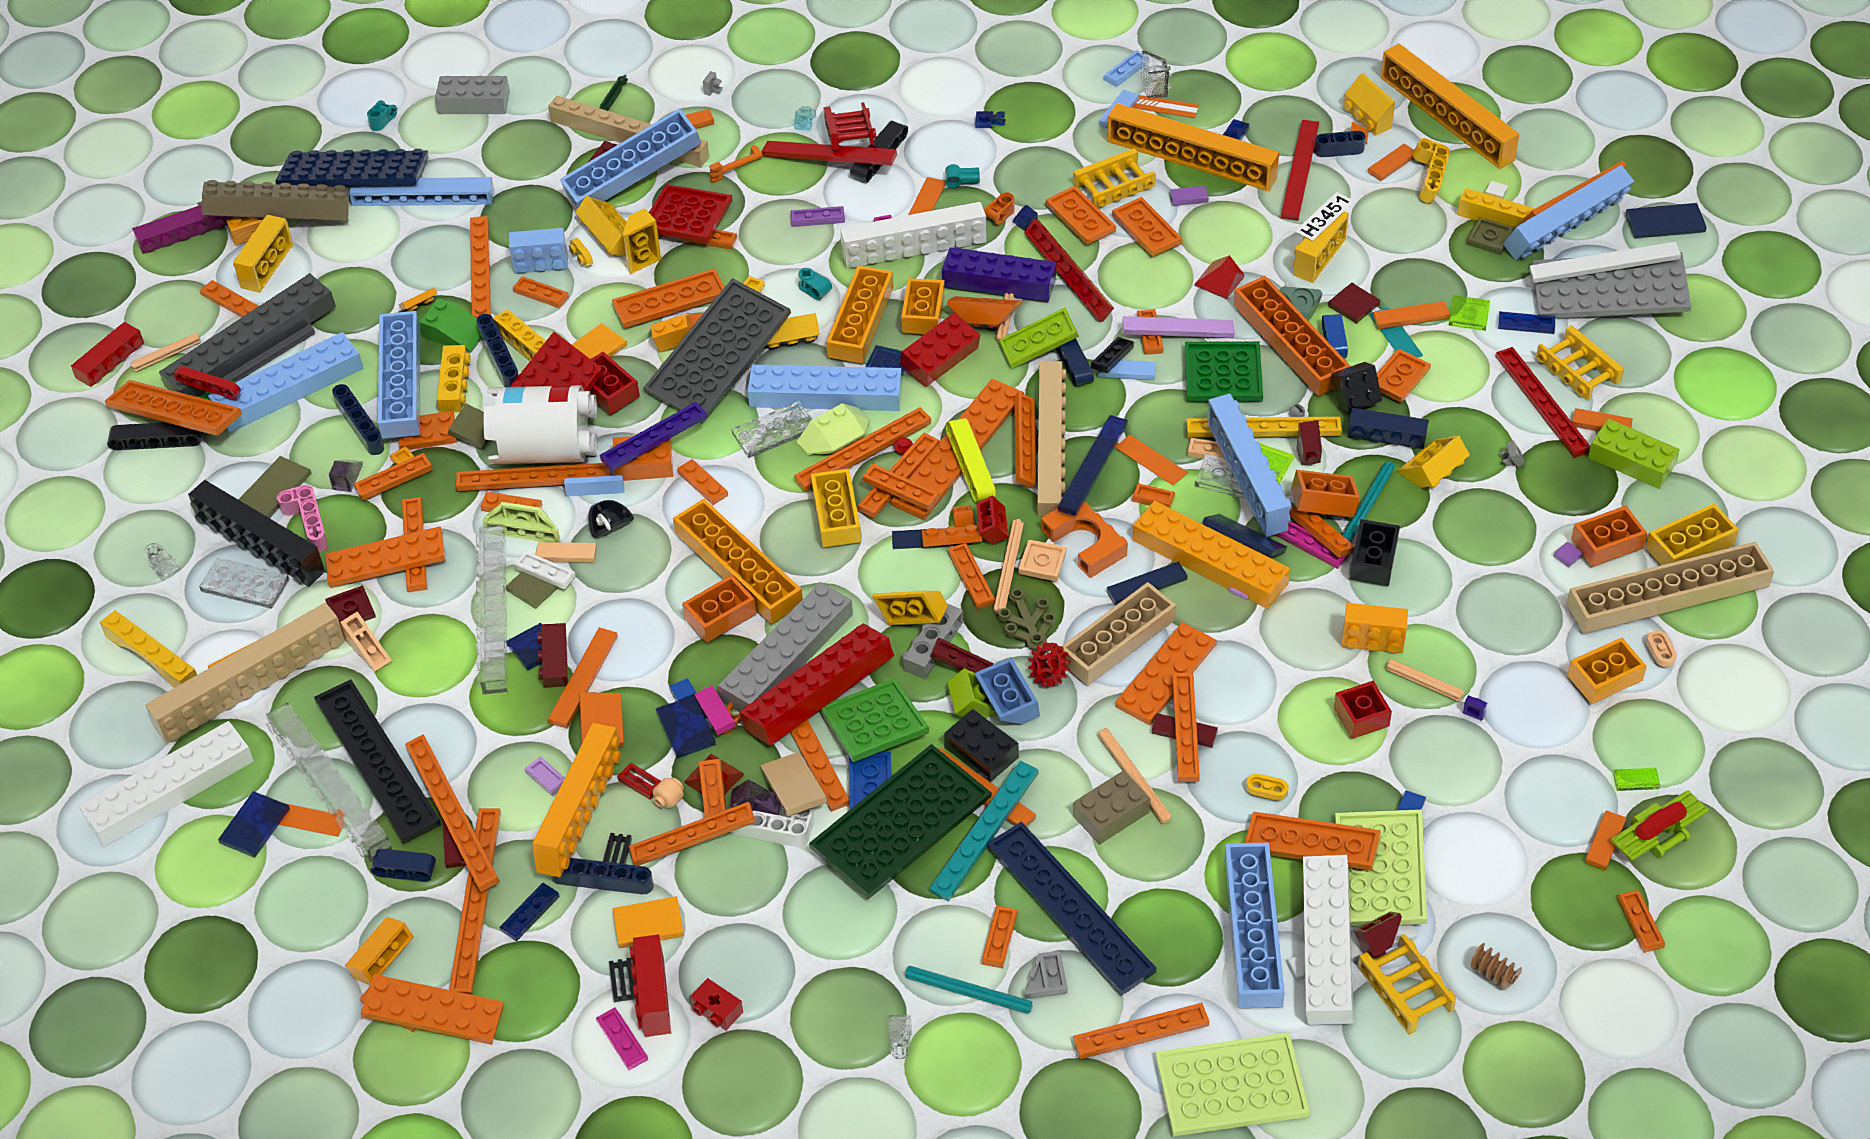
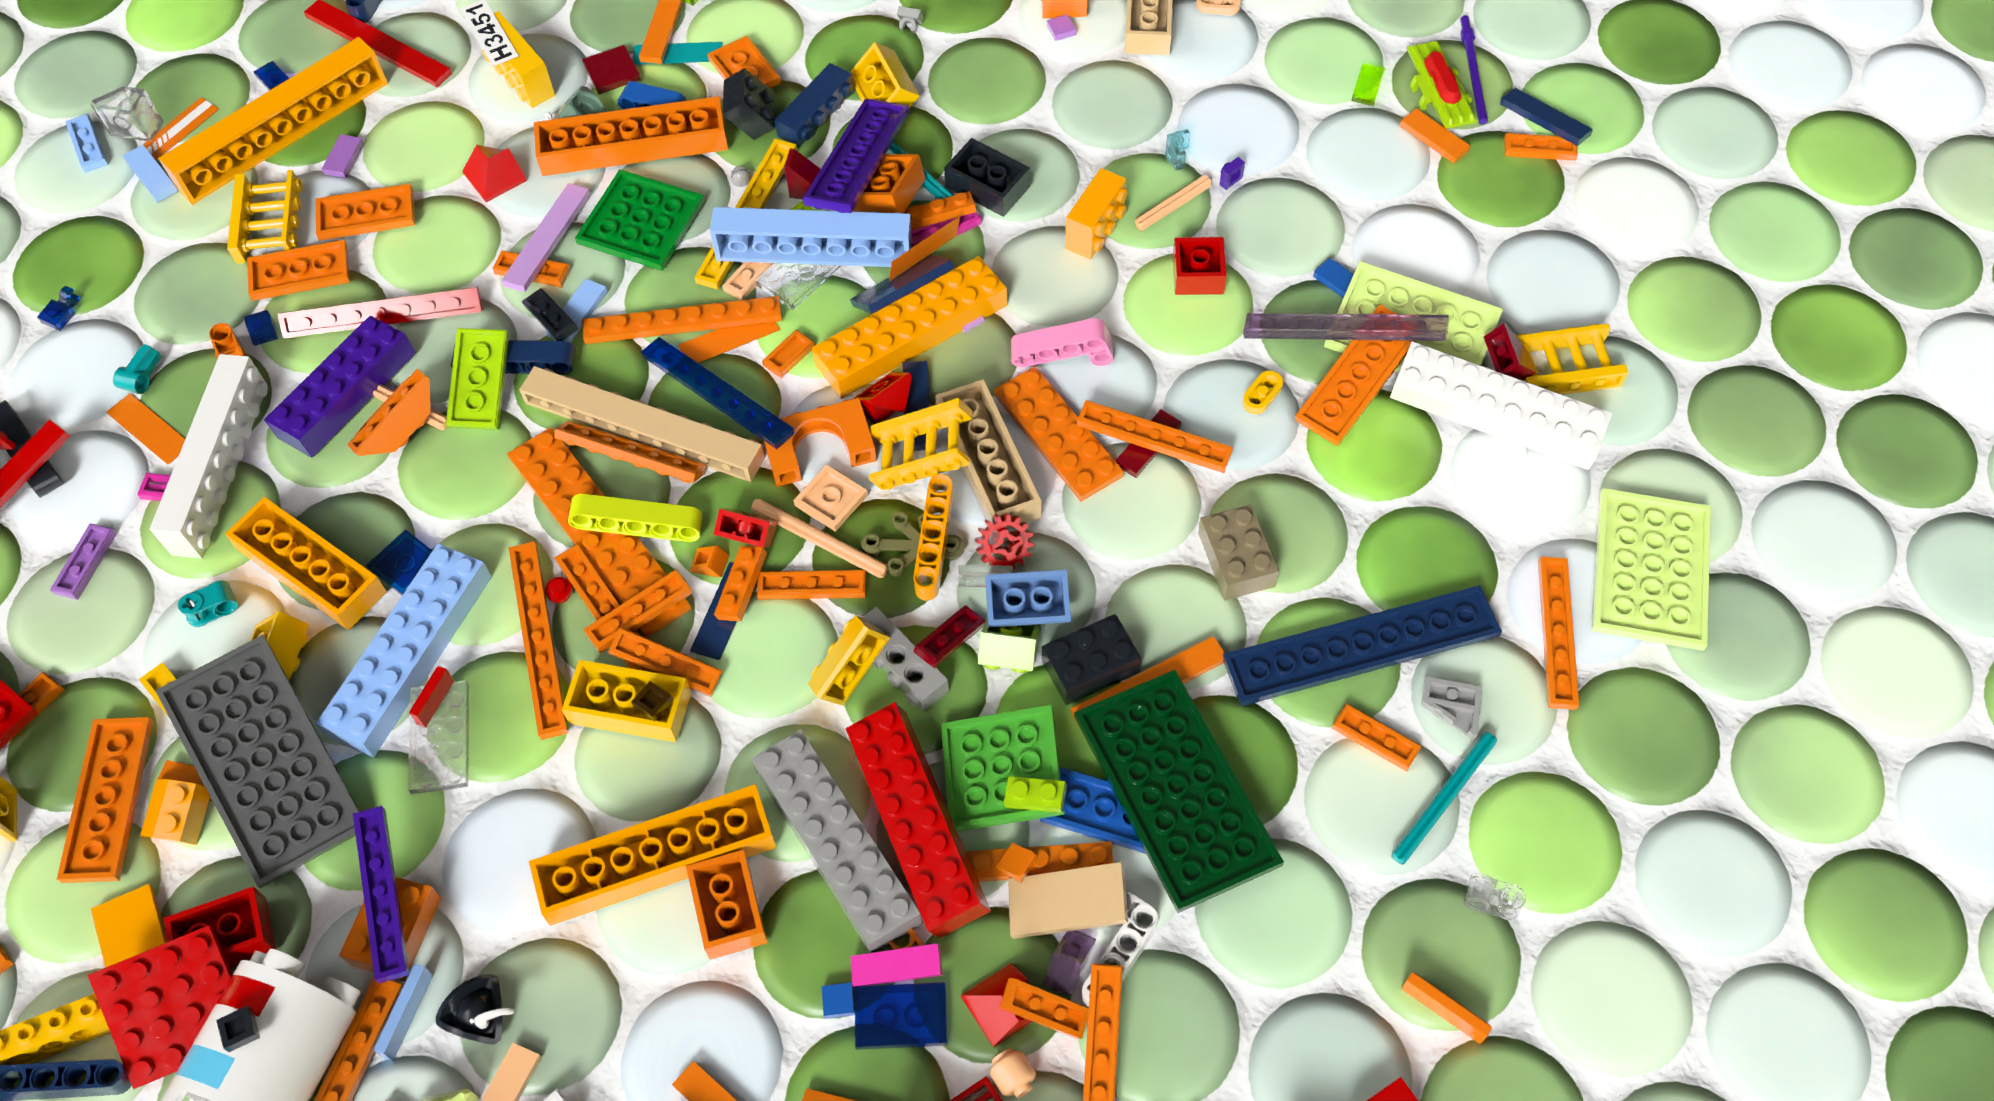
camera: 70 degrees left, 10 degrees up
orange plate [677,459,728,505] -> none
yellowish green wedge [797,403,870,456] -> none
red brick [900,312,981,387] -> none
light orange brick [901,278,945,334] -> none
teal plate [930,760,1039,902] -> none
light nougat axle [1098,728,1171,824] -> none
light blue brick [1224,843,1285,1008] -> none
medium nougat piece [1471,943,1522,990] -> none
light orange brick [1567,637,1647,704] -> none
none -> black plate [216,1005,260,1052]
none -> red tile [409,666,454,728]
none -> orange plate [583,296,782,344]
none -> orange tile [608,627,722,697]
none -> dark brown plate [631,681,673,721]
none -> dark purple plate [803,98,909,213]
none -> red slope [851,372,912,424]
none -> yellow fence [869,398,972,490]
none -> orange sticker [889,216,960,282]
none -> light orange beam [914,474,953,601]
none -> clear tile [959,565,1013,587]
none -> orange slope [996,843,1037,883]
none -> lime plate [1004,776,1067,813]
none -> bright pink beam [1011,318,1113,367]
none -> clear light blue bracket [1165,129,1190,171]
none -> tile [1243,313,1450,341]
none -> orange tile [1402,972,1492,1044]
none -> dark purple bar [1460,16,1488,125]
none -> dark blue tile [1500,88,1593,146]

